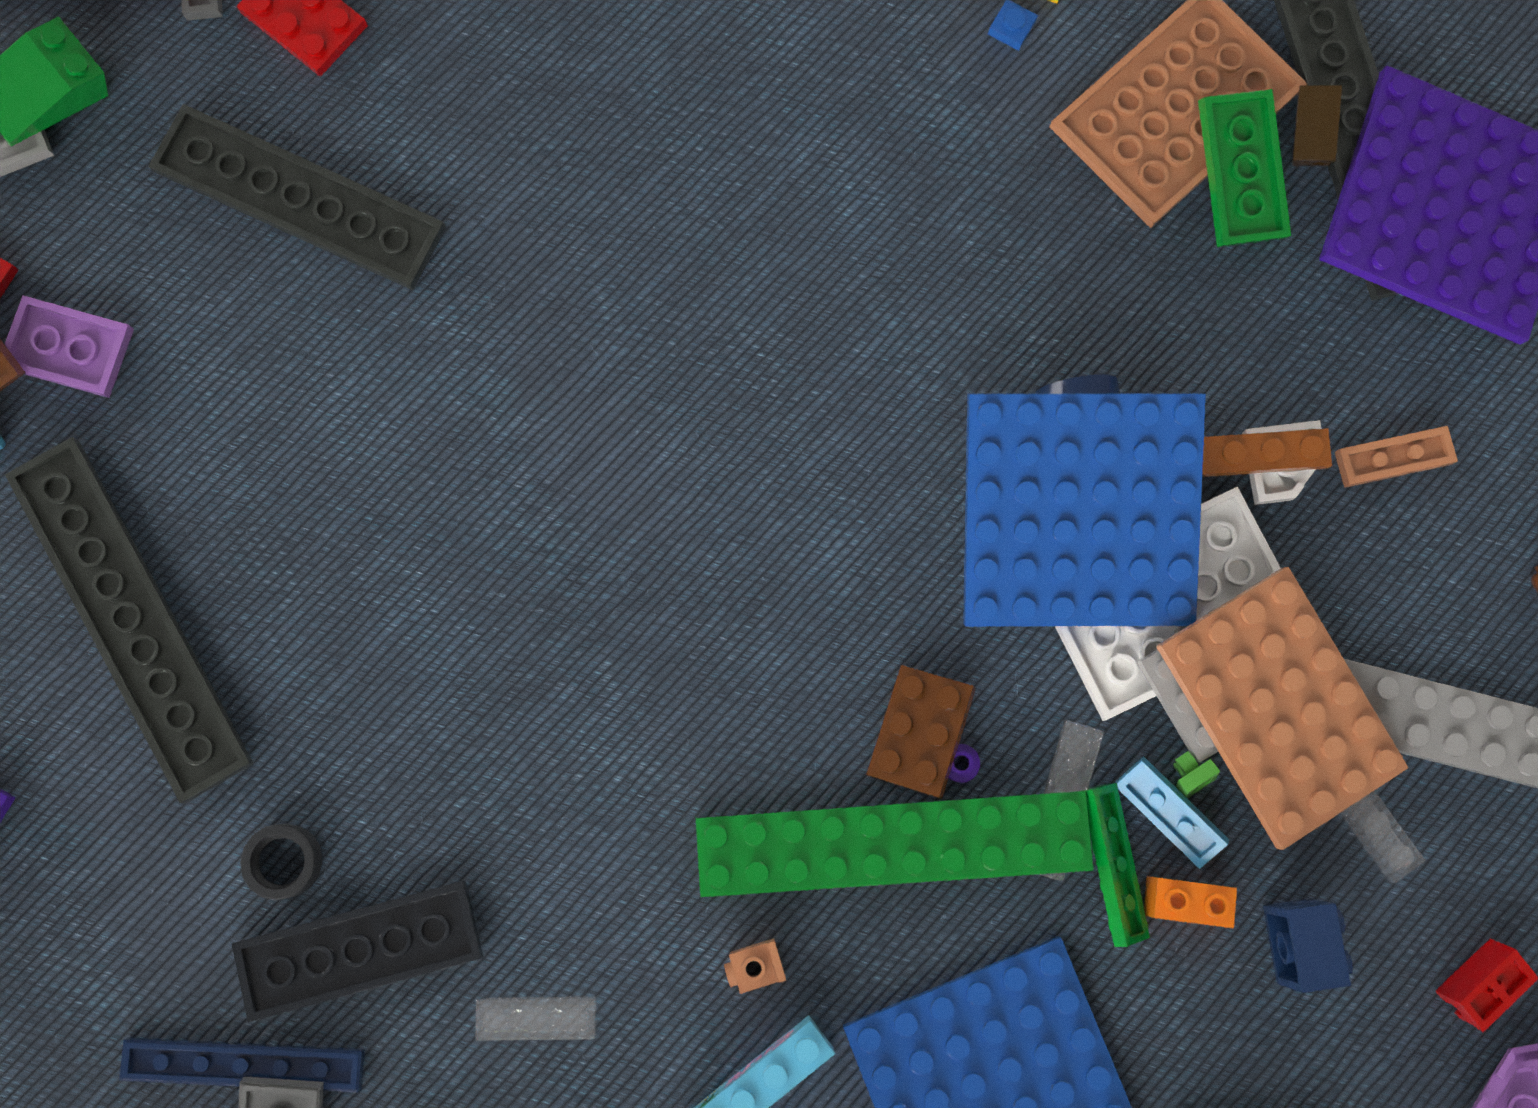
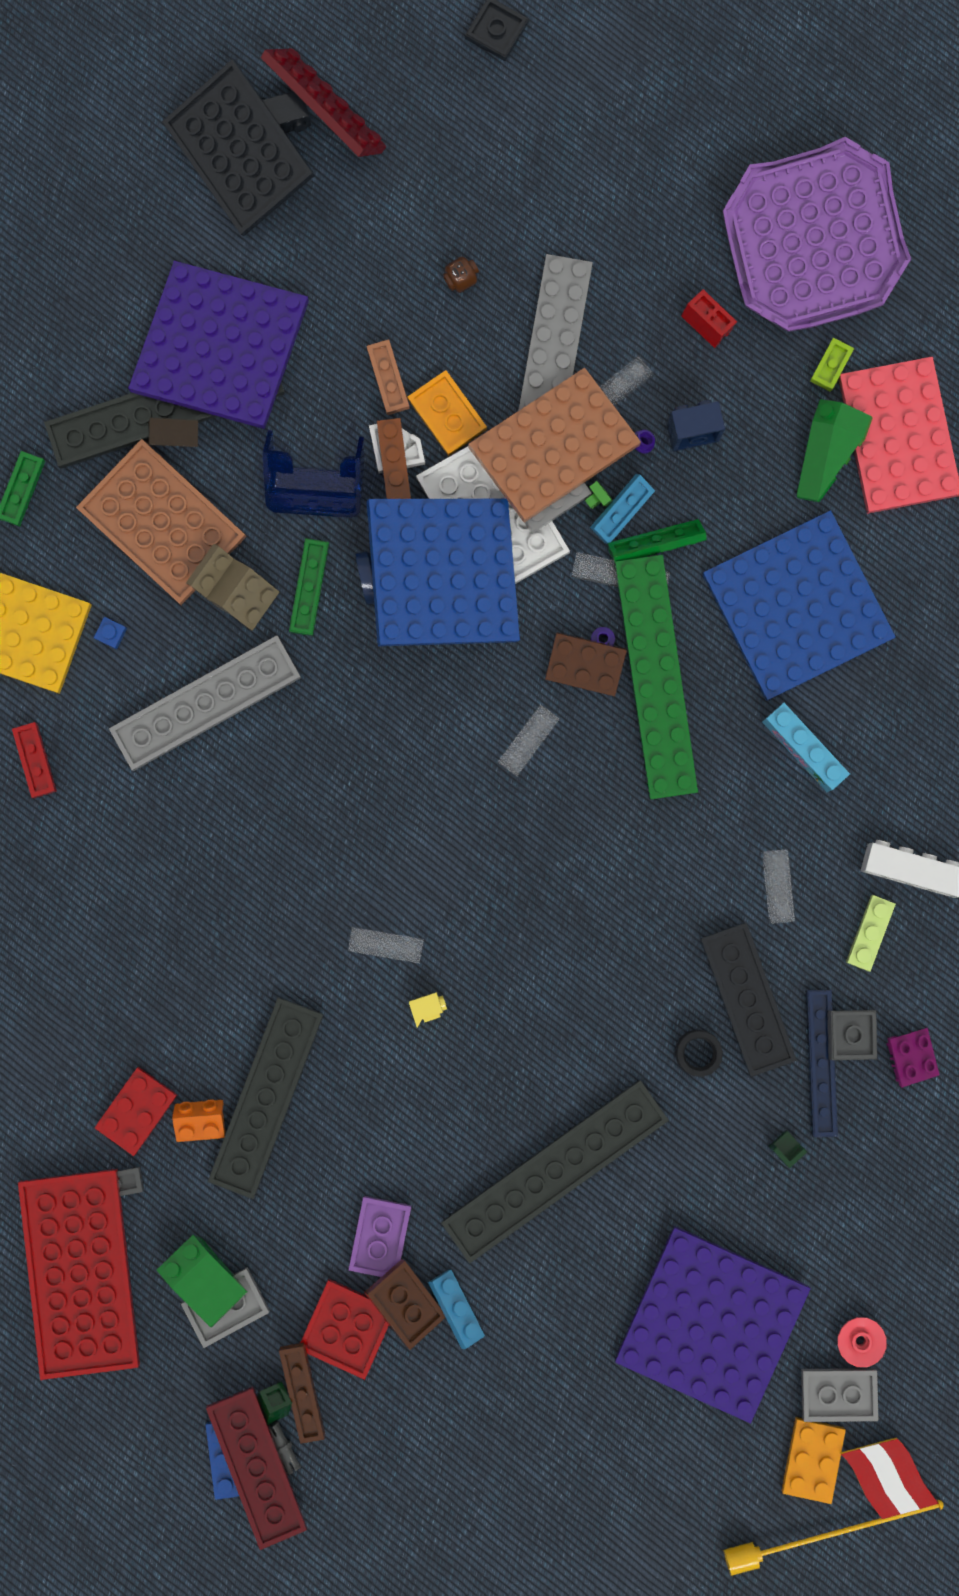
camera: 90 degrees left, 5 degrees up
nougat brick [724,938,786,994] -> none
orange brick [1144,876,1237,928] -> none
green plate [1198,89,1291,247] -> none
none -> light grey plate [109,636,301,771]
none -> orange bracket [172,1100,226,1142]
none -> dark tan bracket [186,544,279,630]
none -> clear blue windscreen [263,430,364,518]
none -> green tile [289,538,329,636]
none -> clear plate [348,927,424,963]
none -> light orange plate [407,370,487,456]
none -> light yellow window [409,992,447,1028]
none -> clear plate [498,704,560,777]
none -> dark purple plate [635,430,655,454]
none -> dark green panel [768,1130,807,1168]

